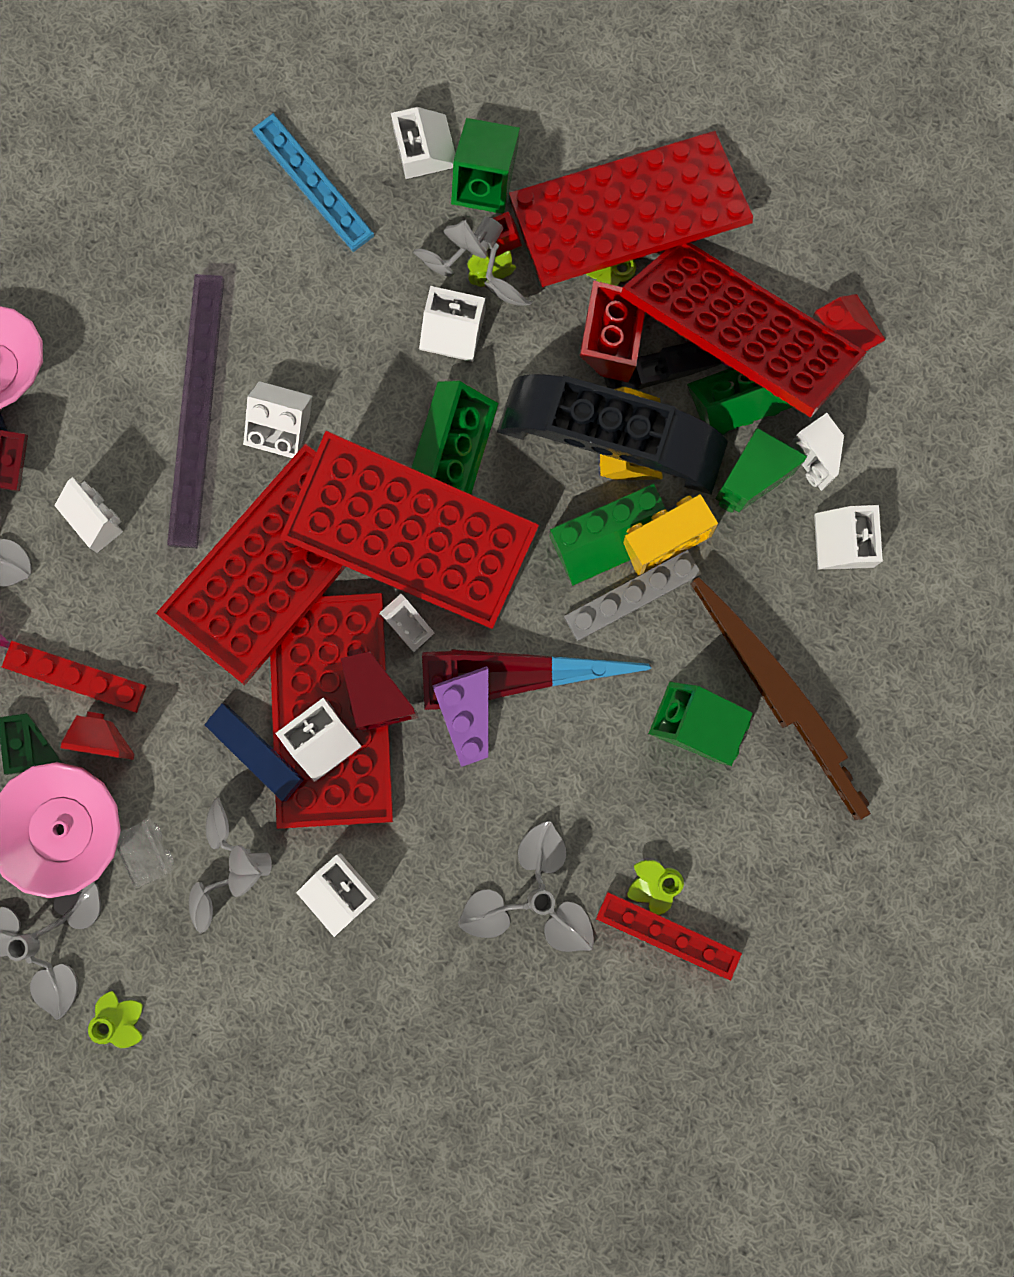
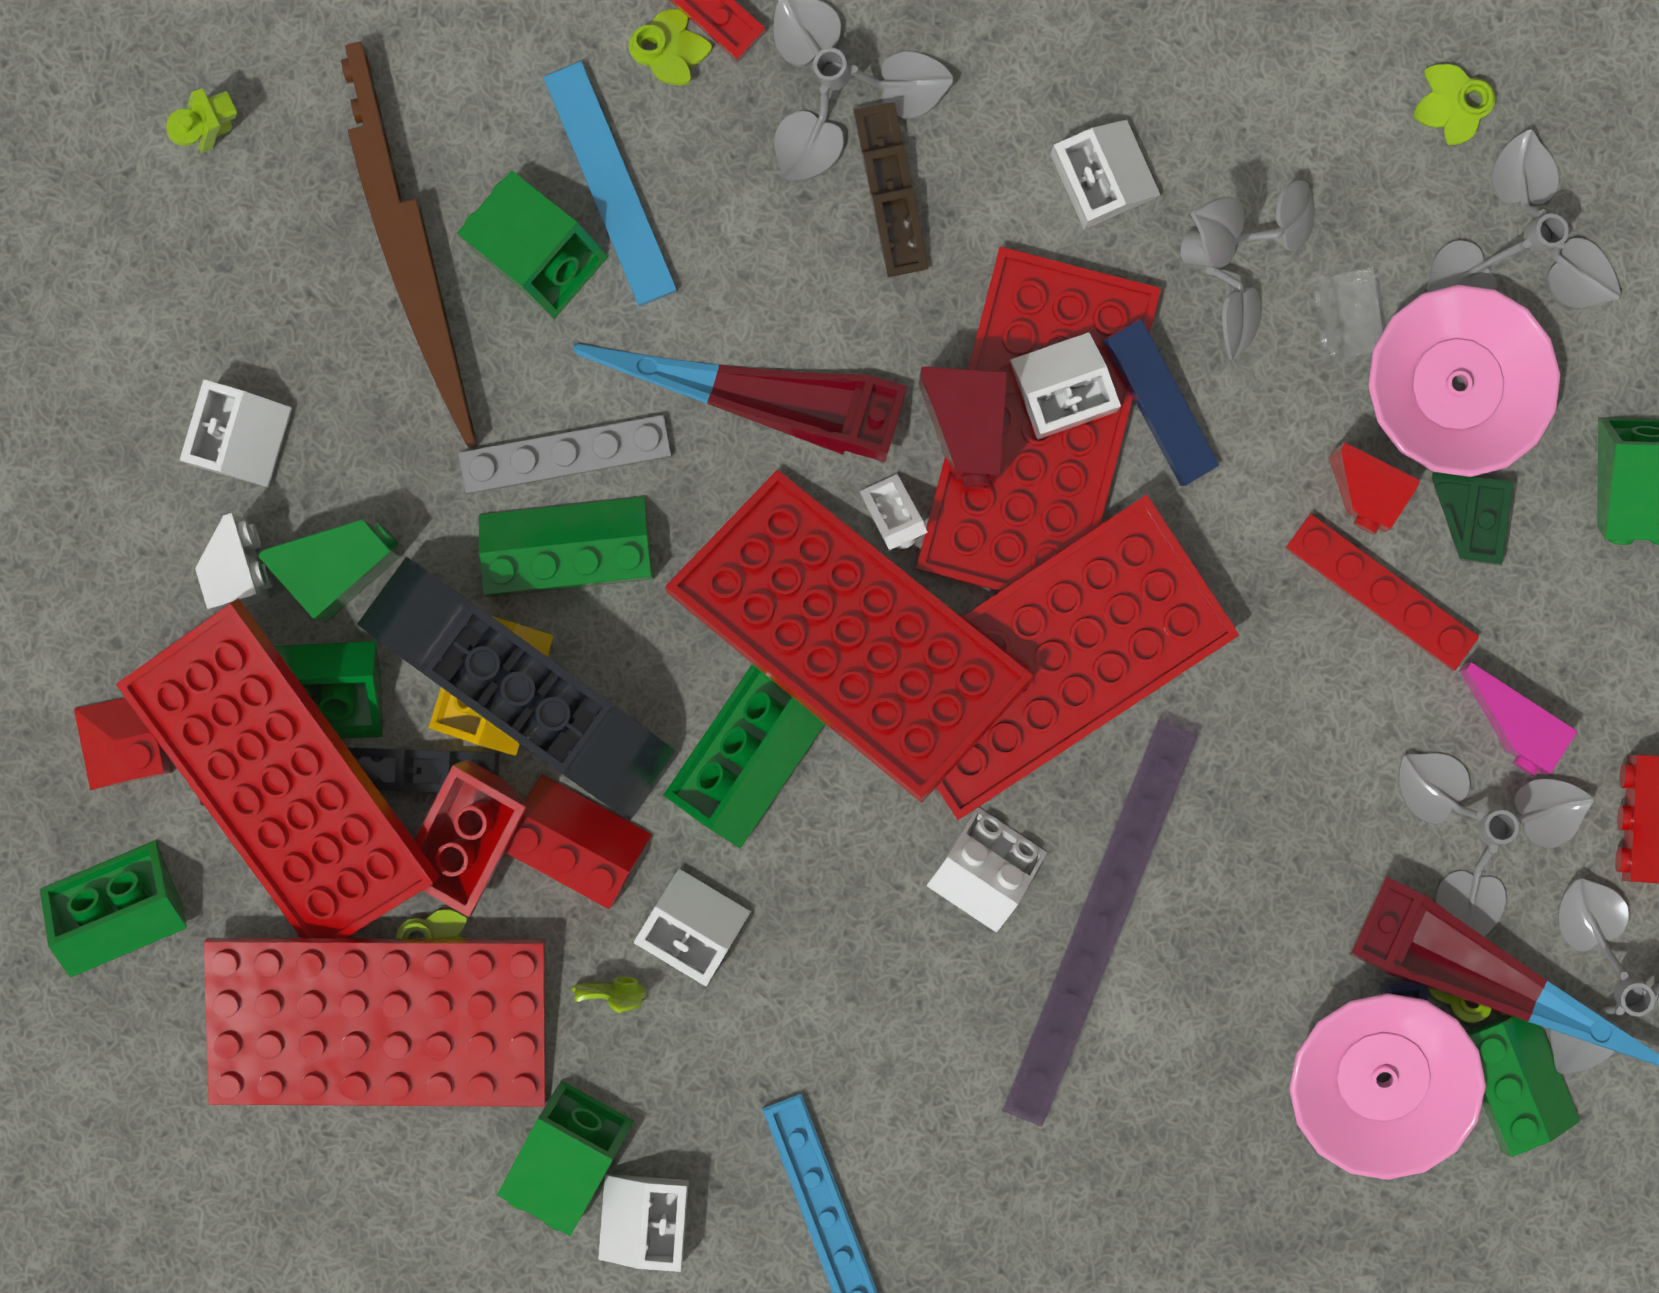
camera: 165 degrees left, 5 degrees up
white slope [54,477,123,553] -> none
light grey plant [413,216,533,306] -> none
medium lavender wing [432,666,488,767] -> none
red plate [493,211,522,256] -> none
yellow slope [623,494,718,576] -> none
none -> green slope [40,840,187,978]
none -> lime hips [165,88,237,154]
none -> red slope [505,774,652,909]
none -> dark azure tile [543,61,677,307]
none -> dark brown slope [853,100,929,278]

